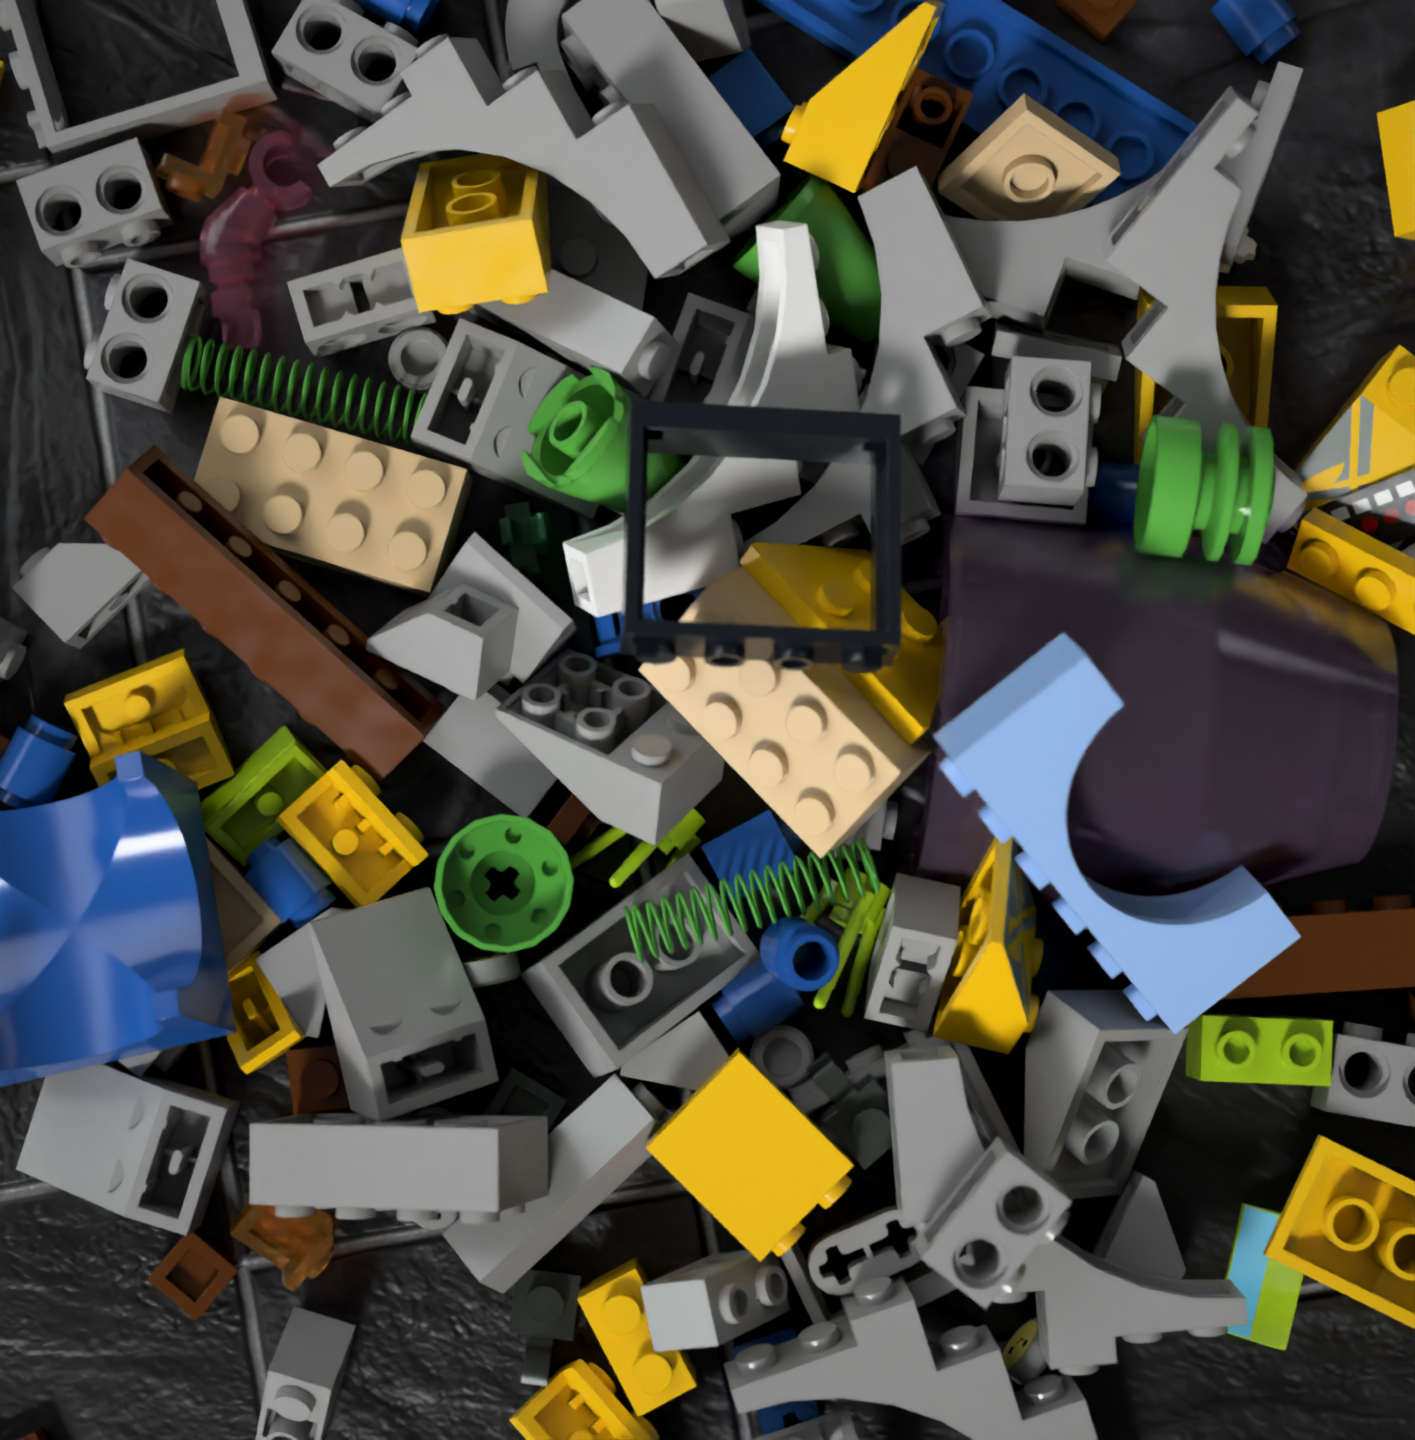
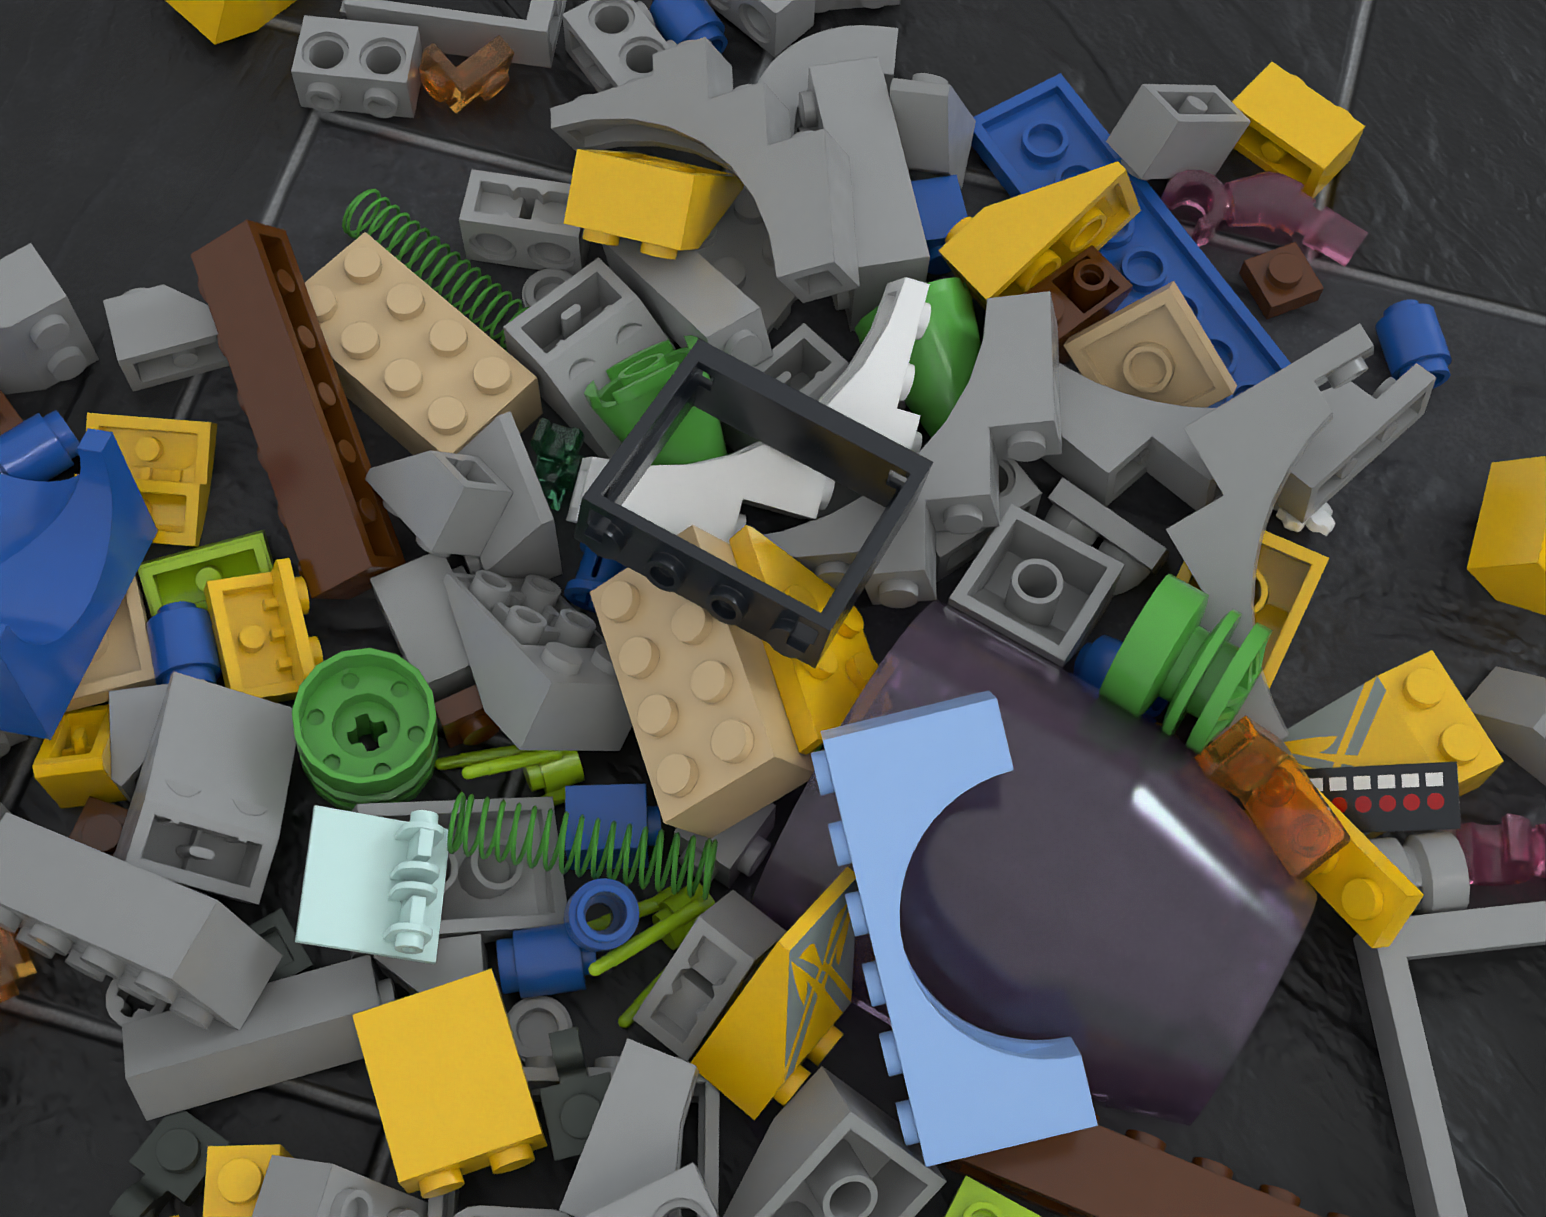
camera: 30 degrees right, 20 degrees down
light grey brick [84,258,212,414] -> none
clear pink piece [199,130,312,350] -> none
light grey tile [461,951,522,988] -> none
light grey brick [997,356,1101,506] -> none
none -> light aqua hinge [295,805,448,964]
none -> clear orange bracket [1194,715,1350,880]

